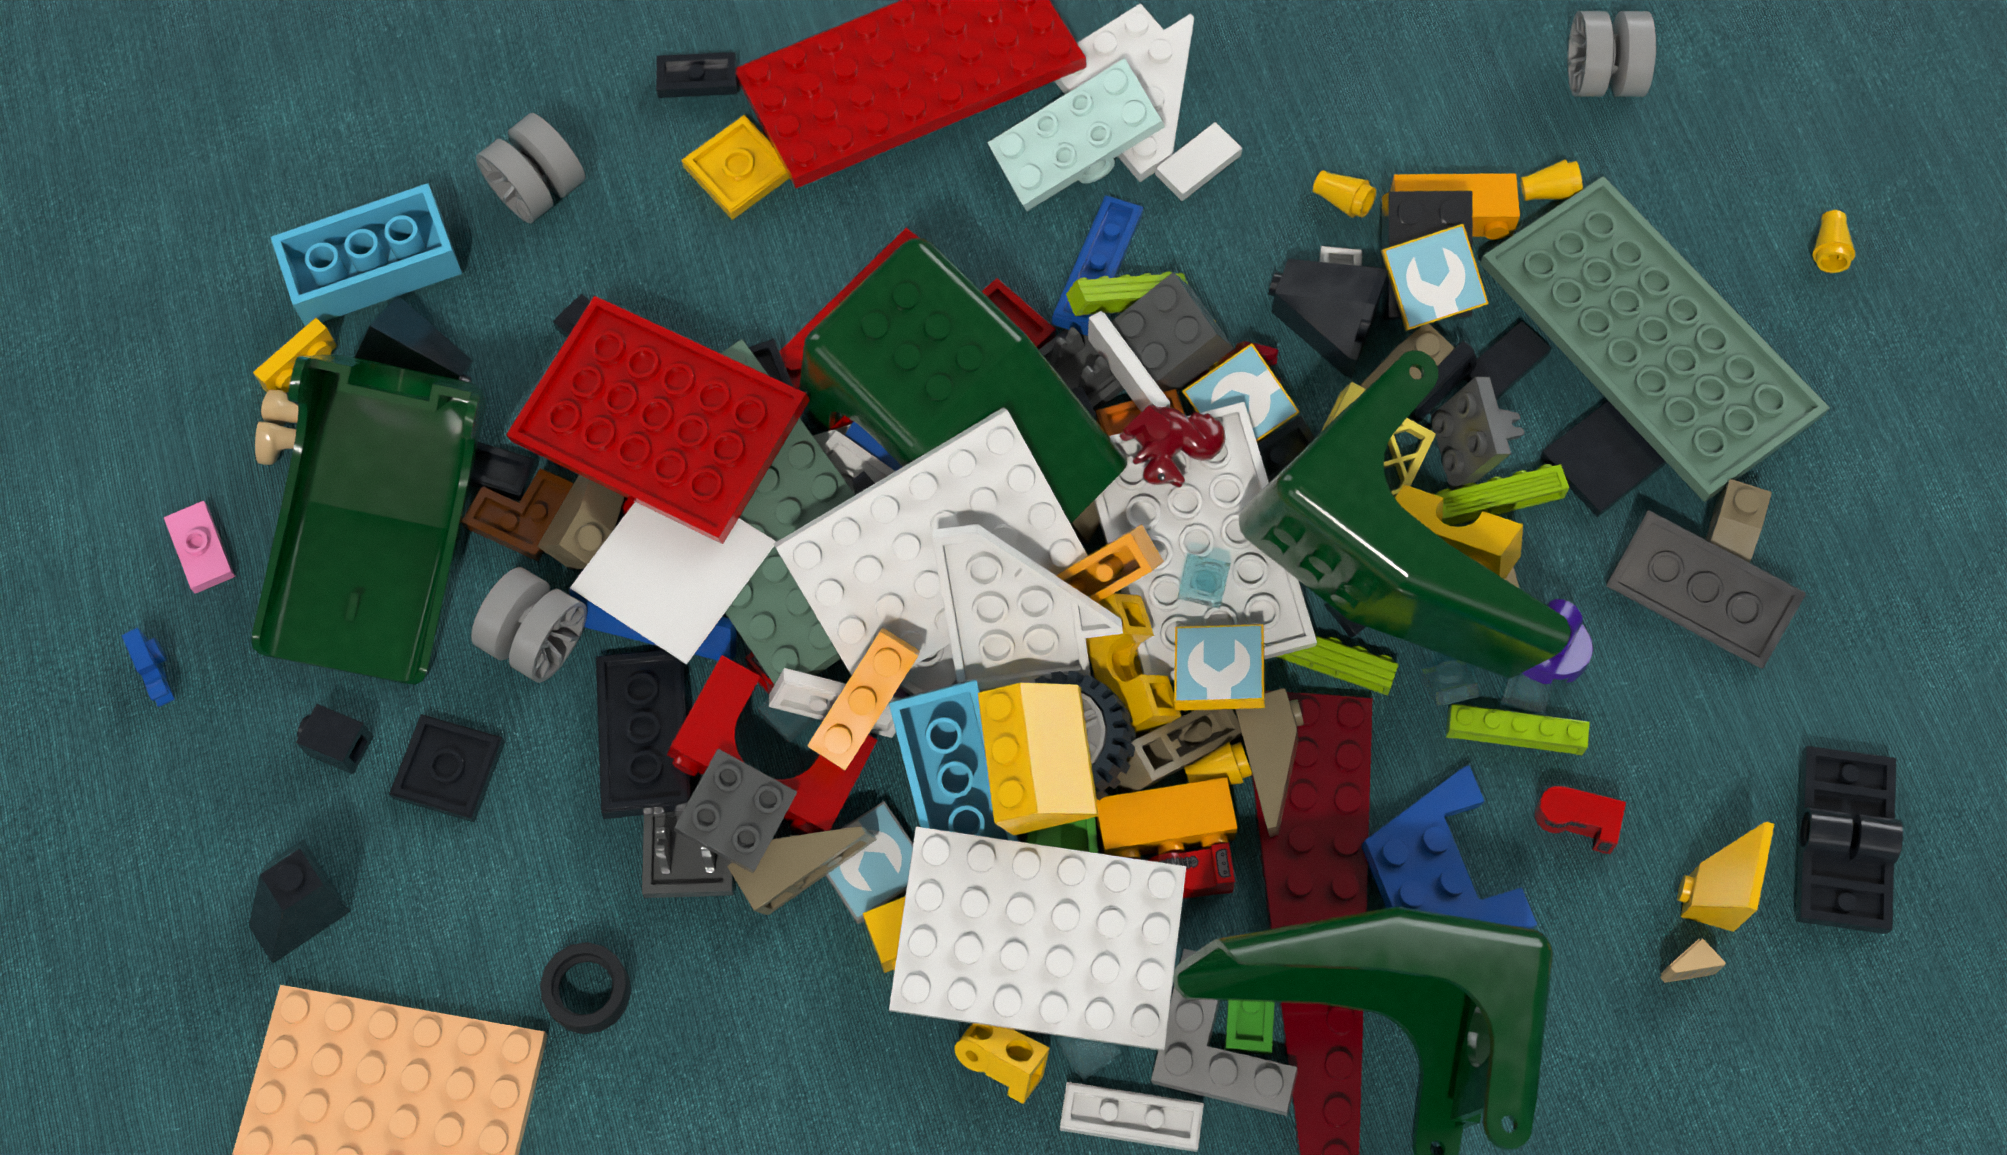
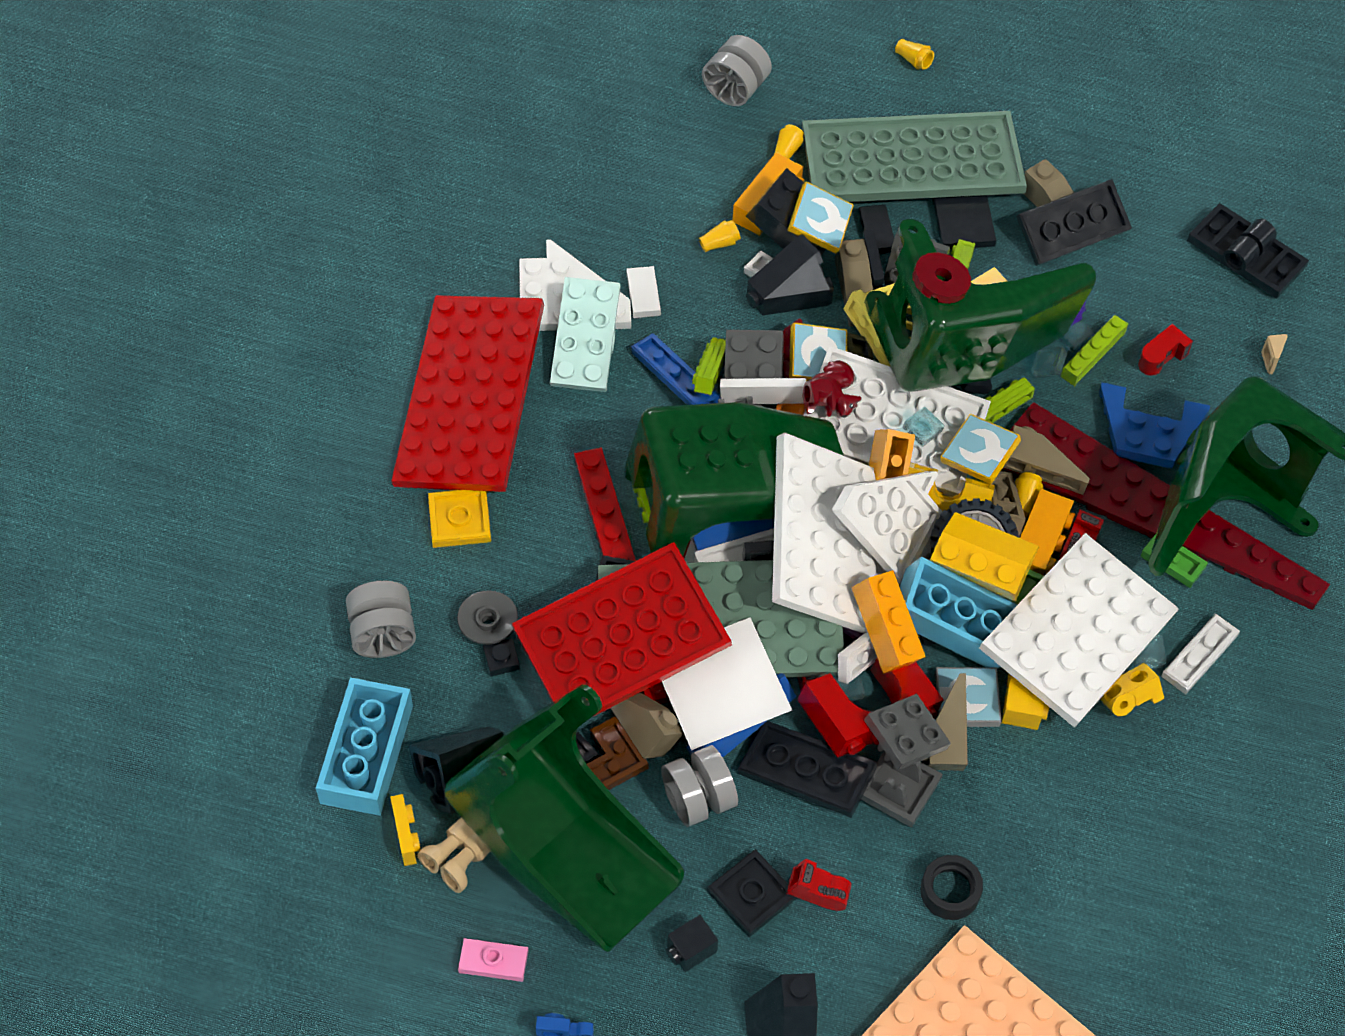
camera: 60 degrees left, 10 degrees down
black plate [656,52,737,98] -> none
light grey plate [1151,949,1298,1116] -> none
yellow slope [1677,821,1774,932] -> none
none -> dark grey dish [457,590,518,645]
none -> red leg [786,859,852,911]
none -> dark red tile [912,252,971,304]

